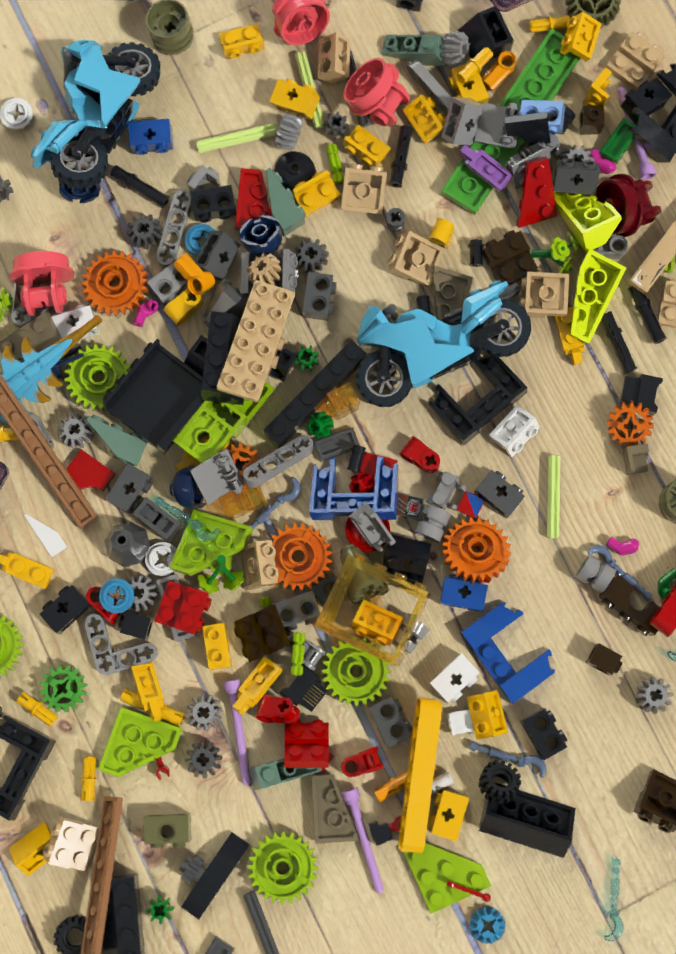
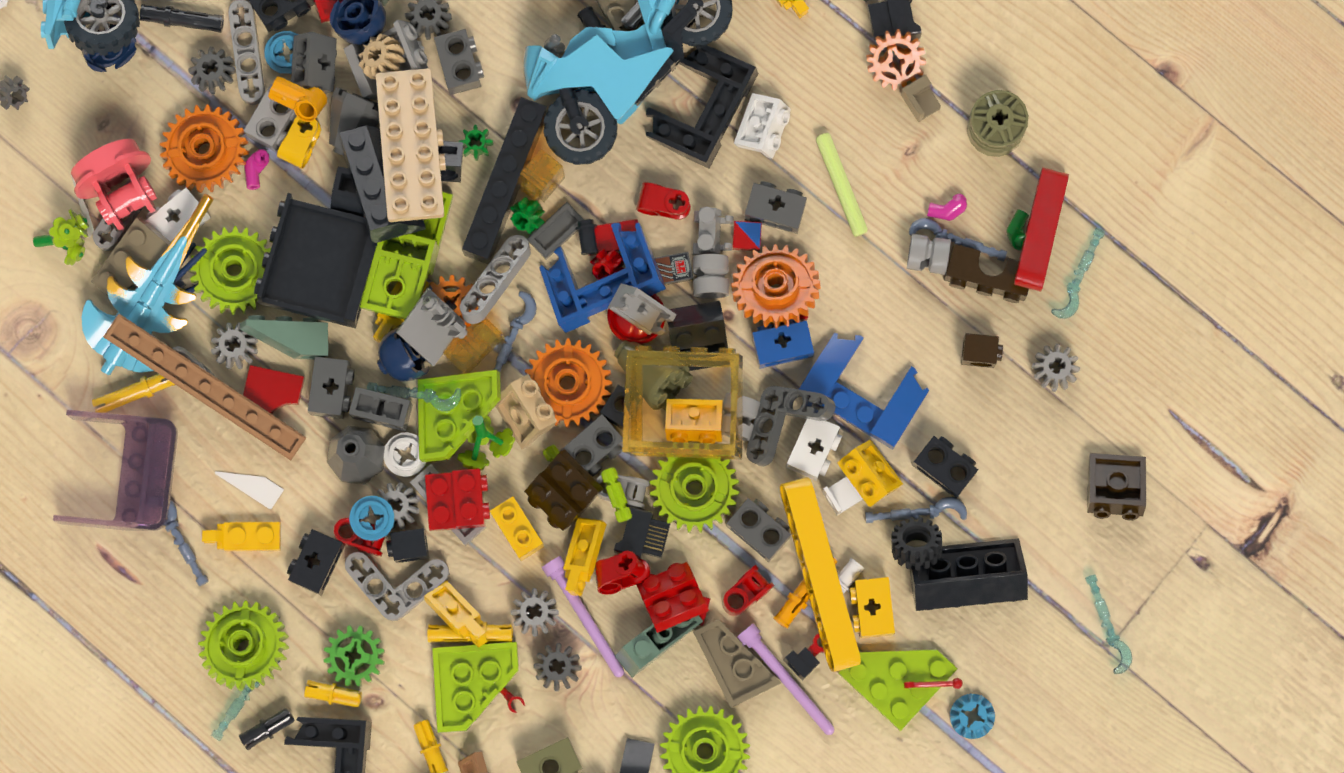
camera: 20 degrees left, 0 degrees up
none -> dark grey beam [746,386,835,467]

